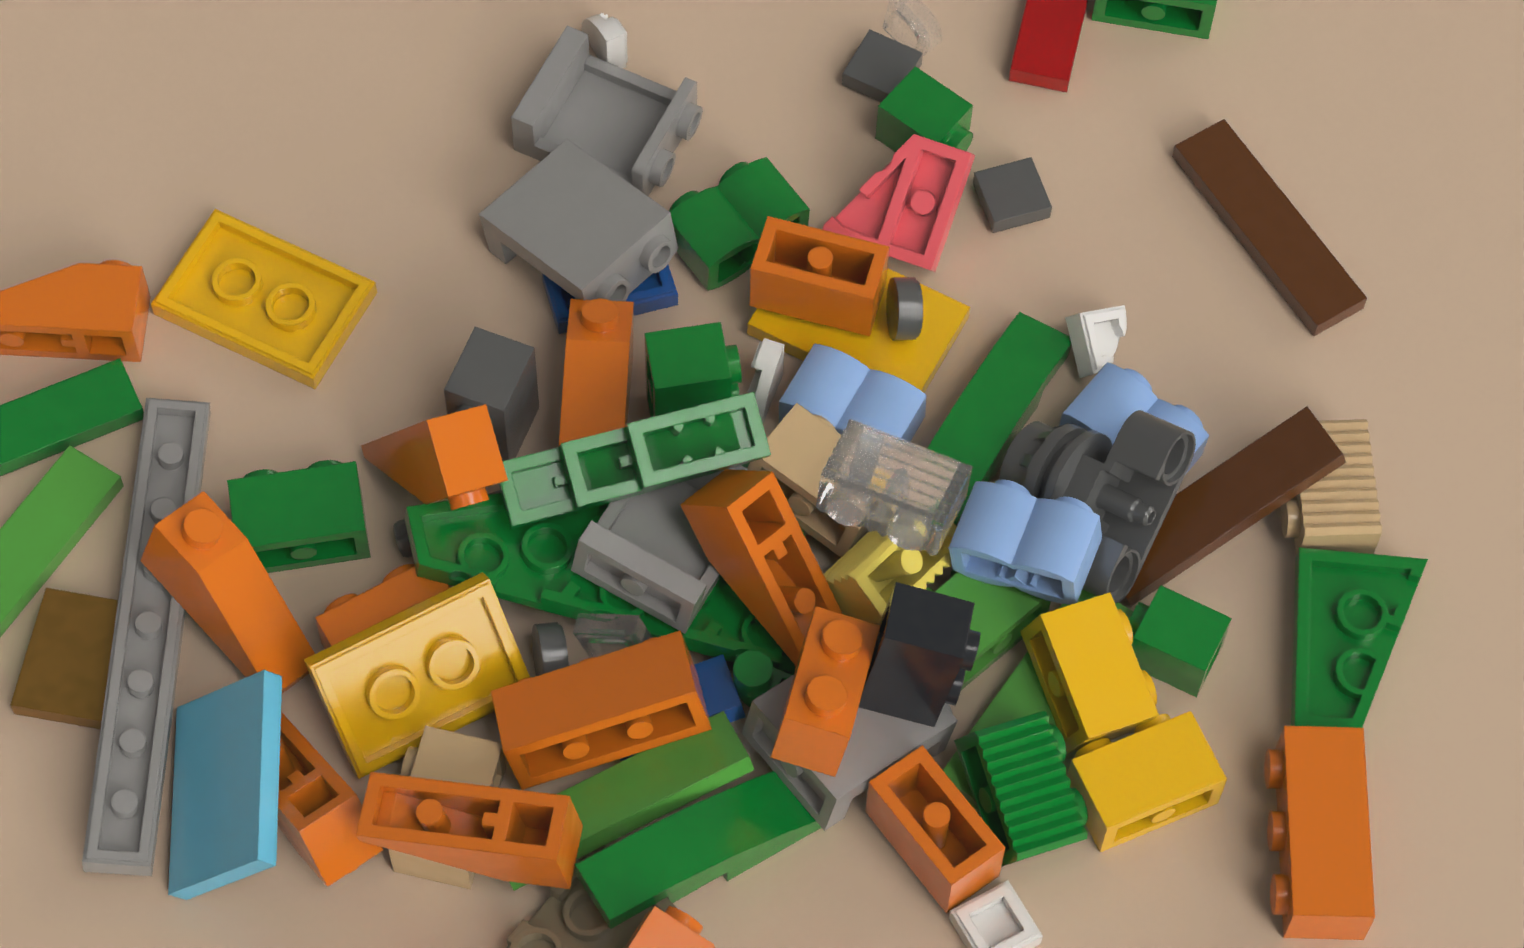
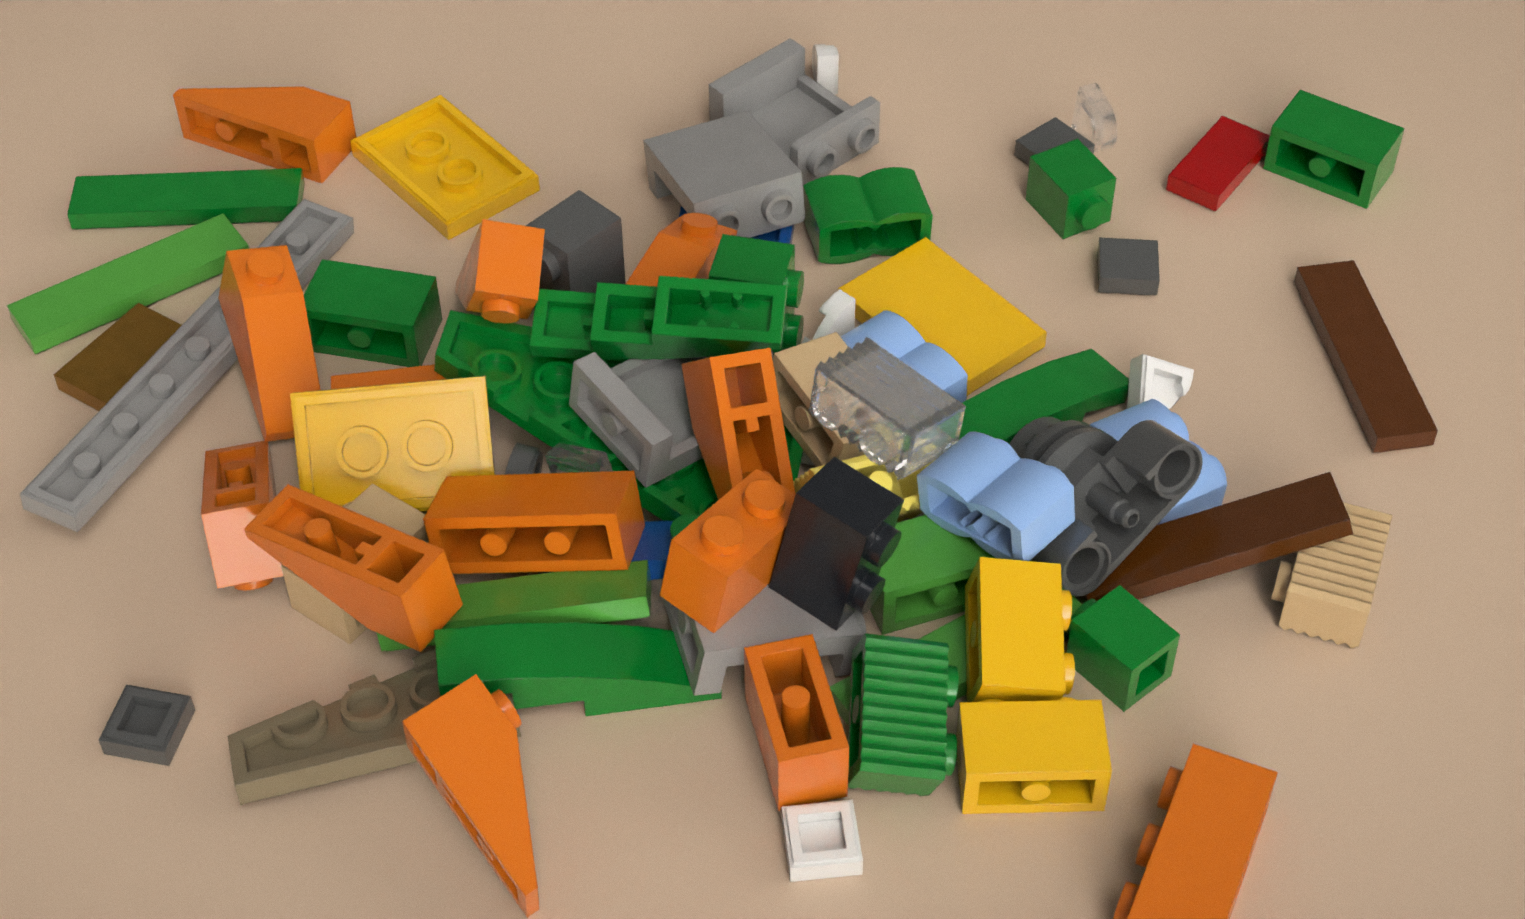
camera: 25 degrees right, 15 degrees down
medium azure tile [168,670,282,900] -> none
orange brick [749,216,890,337] -> none
coral wing [822,134,975,272] -> none
dark grey tile [886,277,923,340] -> none
green wing [1291,547,1428,728] -> none

